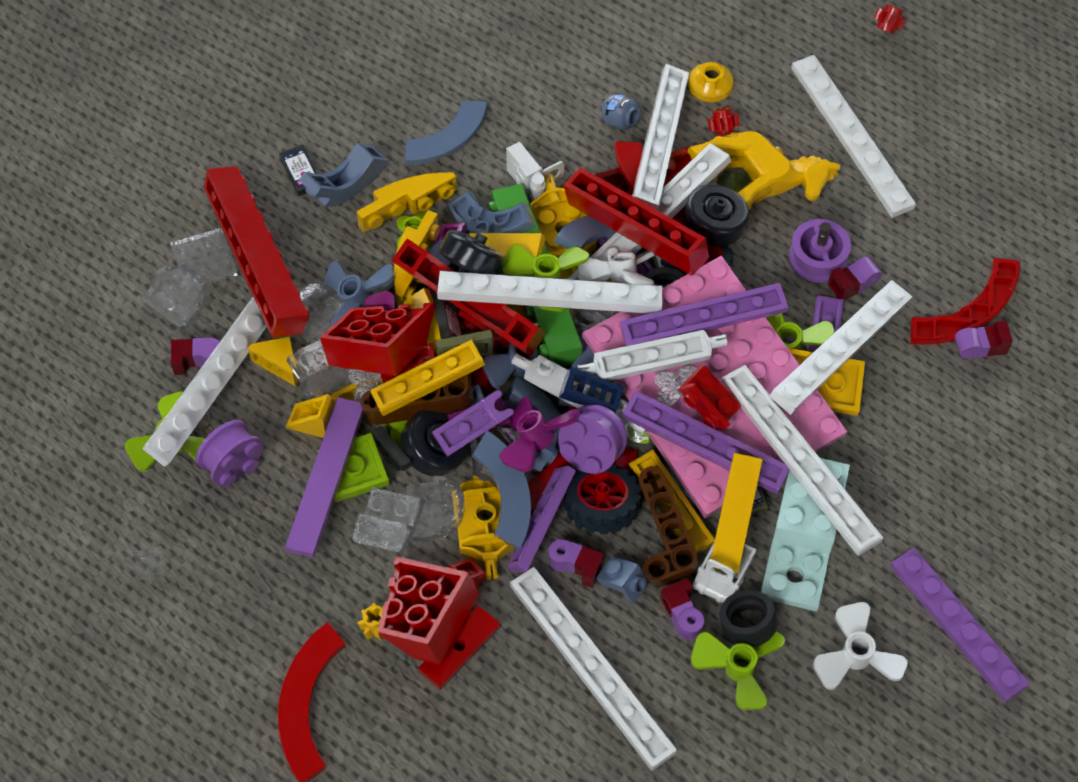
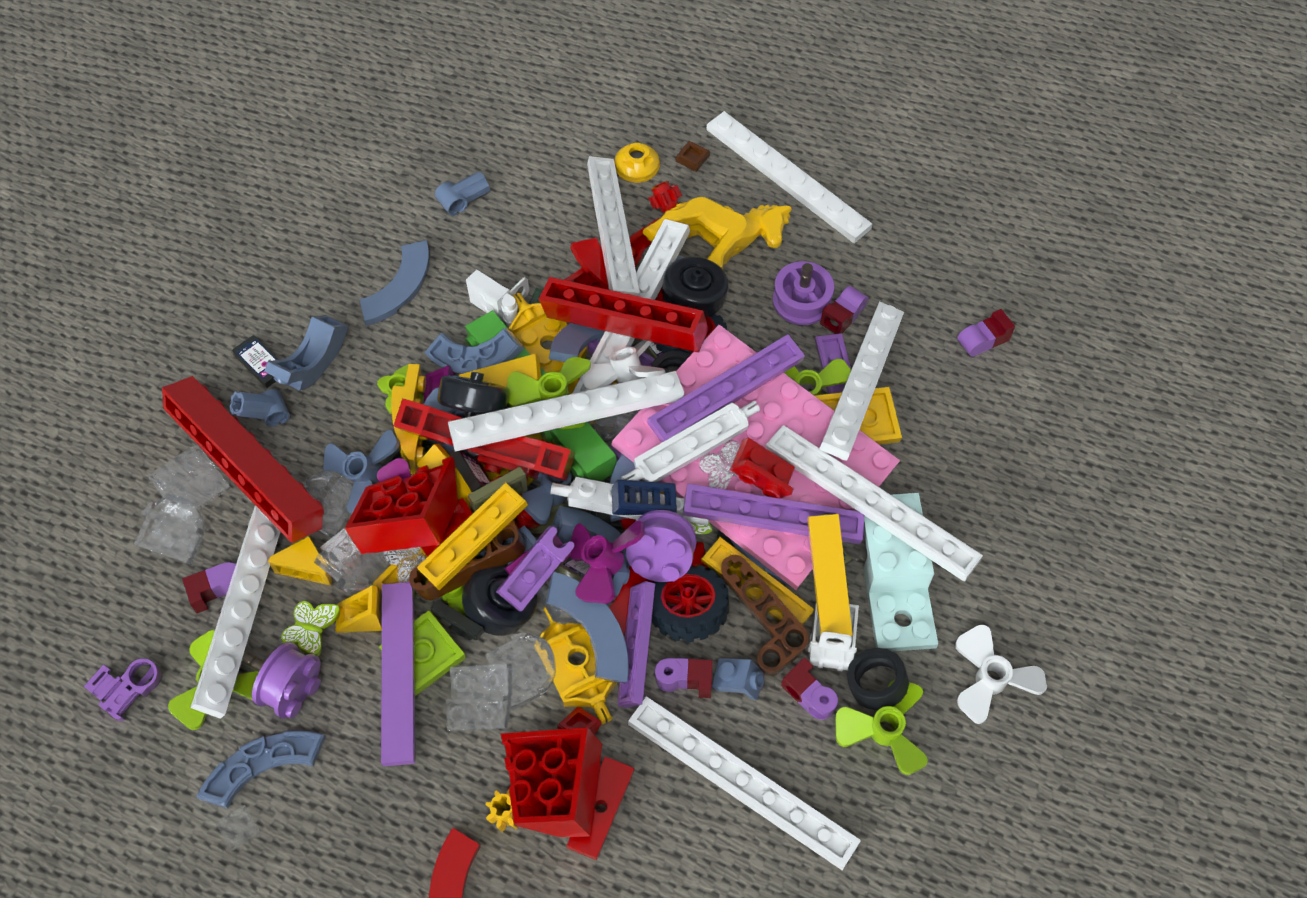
camera: 20 degrees left, 0 degrees up
yellow slope [356,173,457,232] -> none
sand blue head [601,93,640,130] -> none
clear green tile [717,171,749,193] -> none
red gear [873,4,907,34] -> none
medium lavender plate [890,548,1030,703] -> none
red tile [910,258,1021,345] -> none
none -> medium lavender piece [84,659,162,721]
none -> sand blue tile [196,731,326,809]
none -> sand blue piece [229,389,290,427]
none -> lime animal [281,601,340,656]
none -> sand blue piece [435,172,490,216]
none -> reddish brown tile [675,141,710,172]

